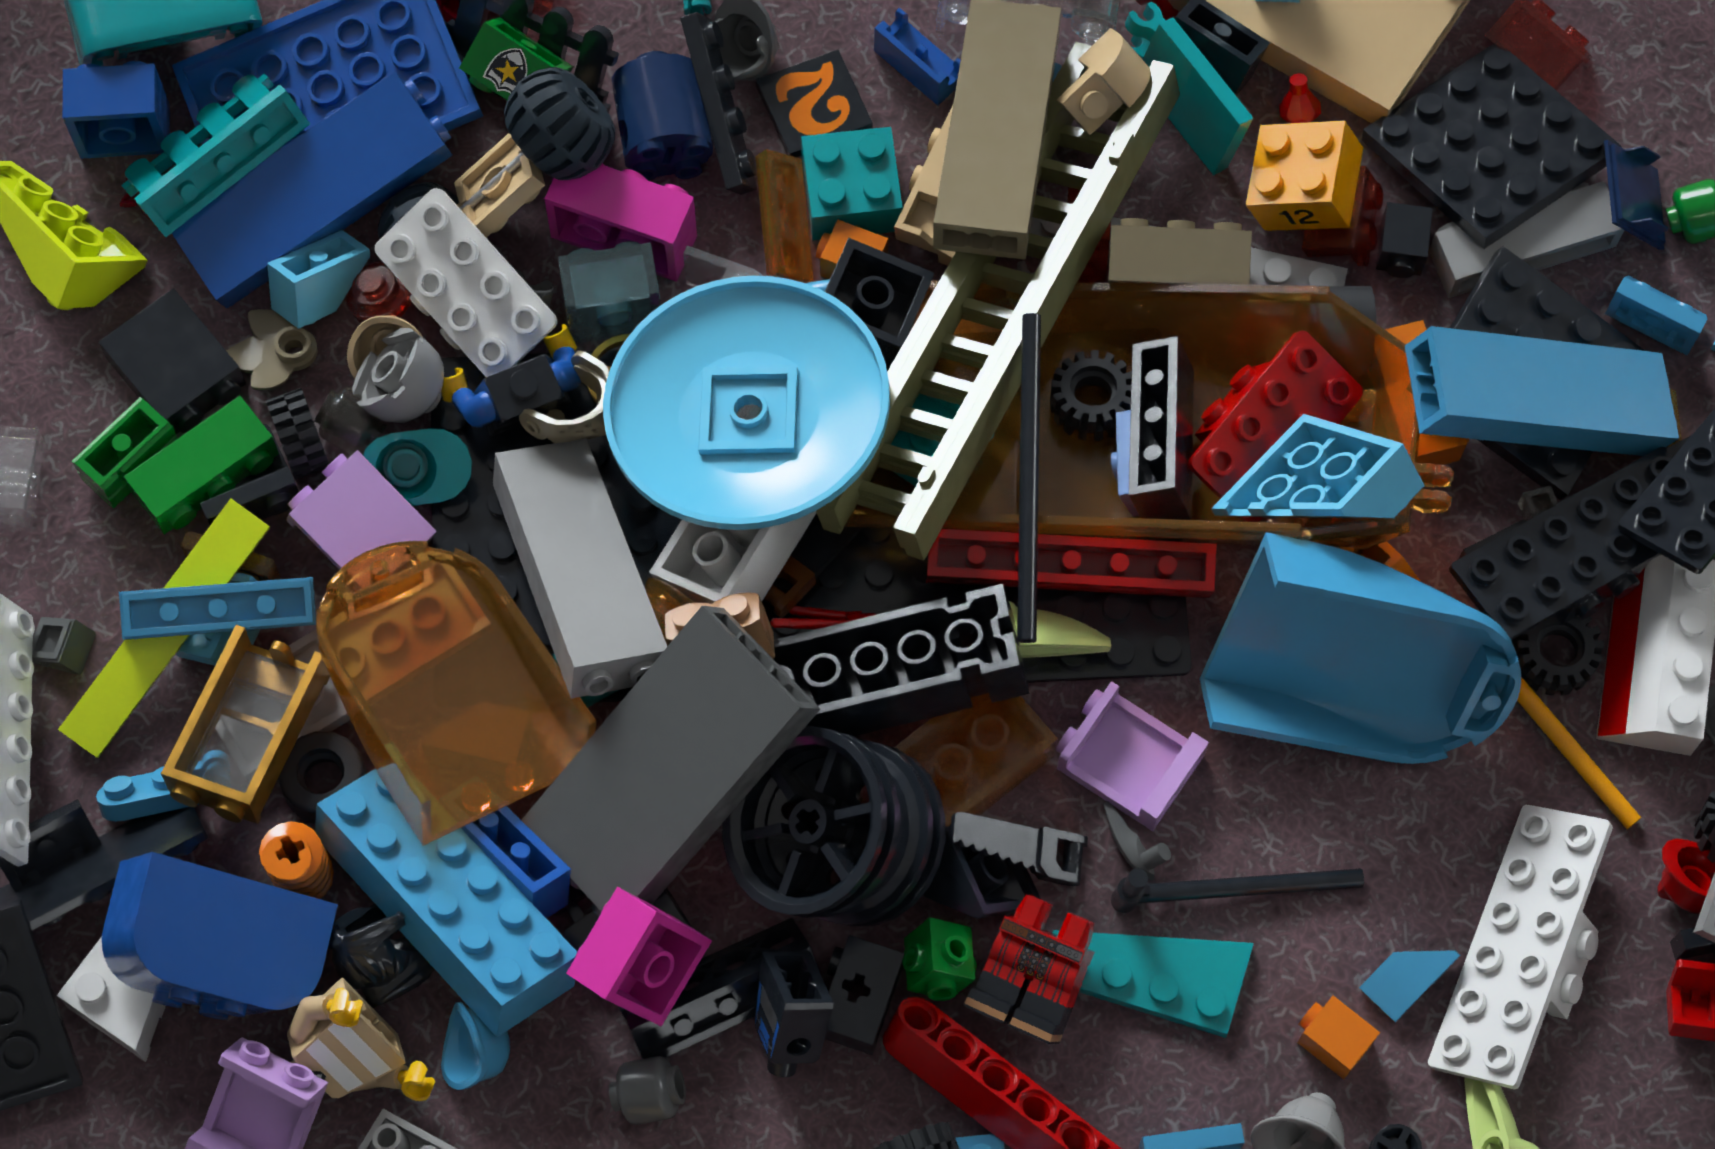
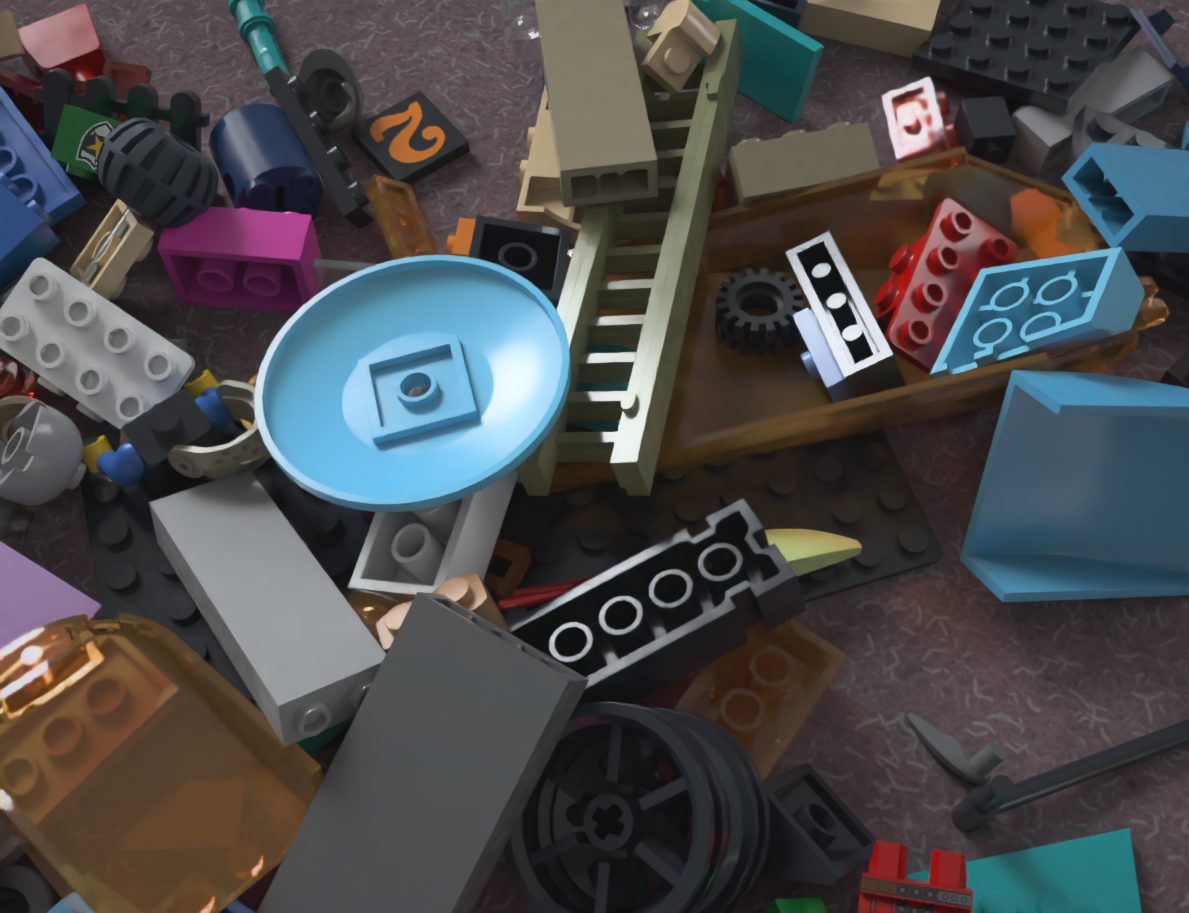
camera: 15 degrees left, 10 degrees down
teal piece [363,428,472,506] -> none
clear light blue brick [558,241,661,343] -> none
teal brick [801,127,903,241] -> none
blue hinge [874,8,961,106] -> none
red brick [926,529,1217,598] -> none
piece [949,812,1088,886] -> none
black piece [1017,313,1041,643] -> none
lavender panel [1055,681,1209,831] -> none
light orange brick [1246,121,1363,231] -> none
red rock [1279,73,1321,123] -> none

